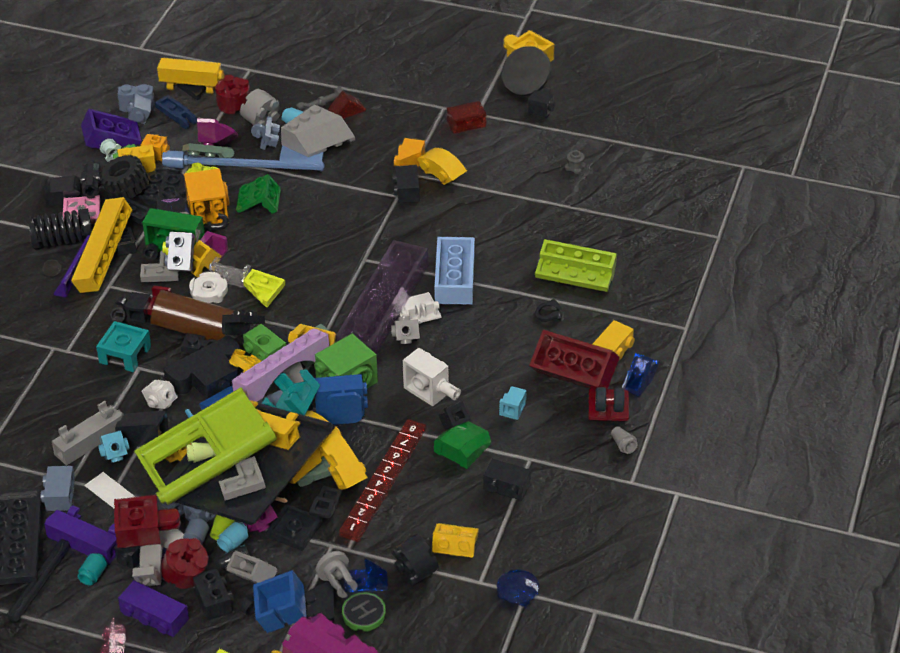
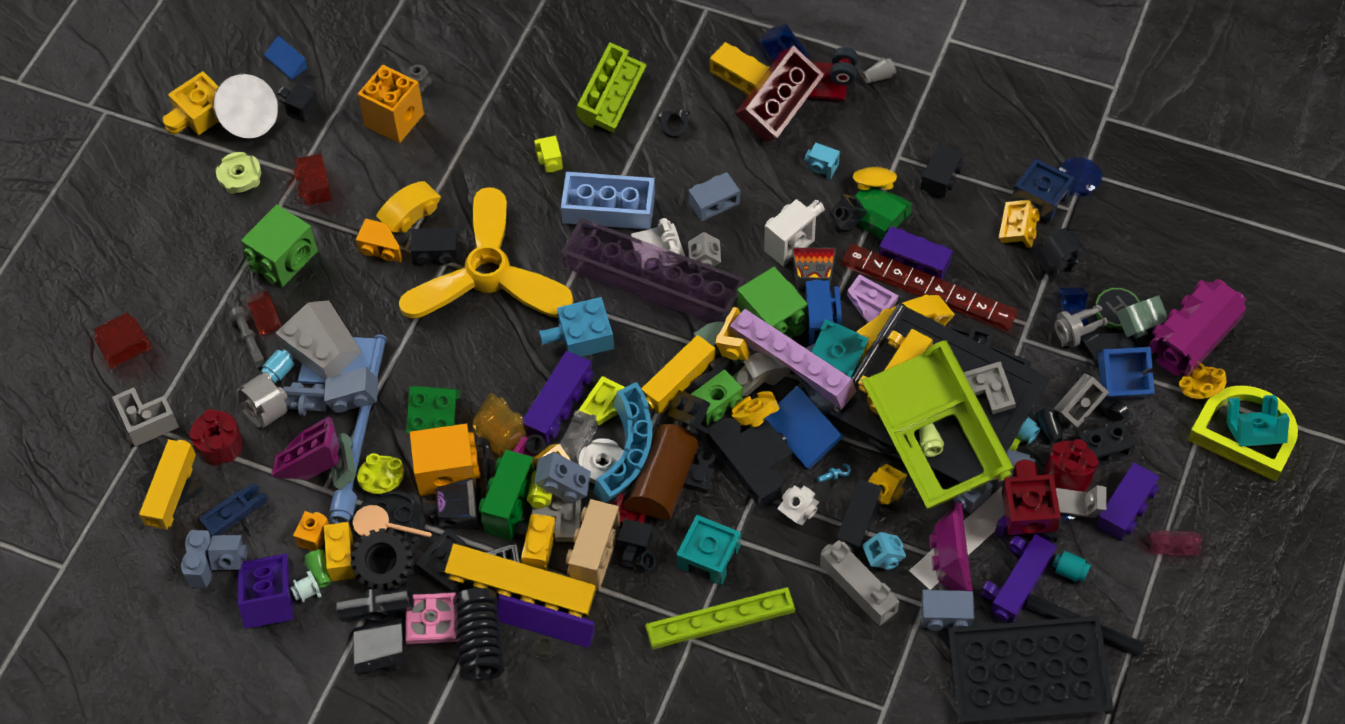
camera: 85 degrees left, 15 degrees up
none -> clear red torso [94,312,152,369]
none -> light grey brick [112,387,179,447]
none -> yellowish green plate [216,152,261,194]
none -> bright green brick [241,204,318,287]
none -> blue slope [264,36,307,80]
none -> sand blue brick [324,367,378,413]
none -> light nougat piece [353,505,432,537]
none -> light orange brick [357,65,424,143]
none -> yellow piece [399,187,574,319]
none -> clear yellow slope [473,392,526,458]
none -> dark purple brick [521,351,594,445]
none -> yellow brick [521,514,556,571]
none -> black hinge [526,435,546,454]
none -> neon yellow brick [534,136,563,173]
none -> dark azure brick [539,297,614,357]
none -> tan brick [566,499,620,592]
none -> dark azure brick [593,382,652,502]
none -> yellow brick [641,335,715,414]
none -> lime tile [645,587,795,650]
none -> sand blue brick [688,172,740,221]
none -> torso [792,247,836,290]
none -> lavender wing [847,275,898,323]
none -> yellow dish [853,167,897,190]
none -> dark purple brick [878,226,953,283]
none -> magenta wedge [929,502,972,591]
none -> dark blue panel [1011,159,1075,223]
none -> sand green brick [1116,296,1168,339]

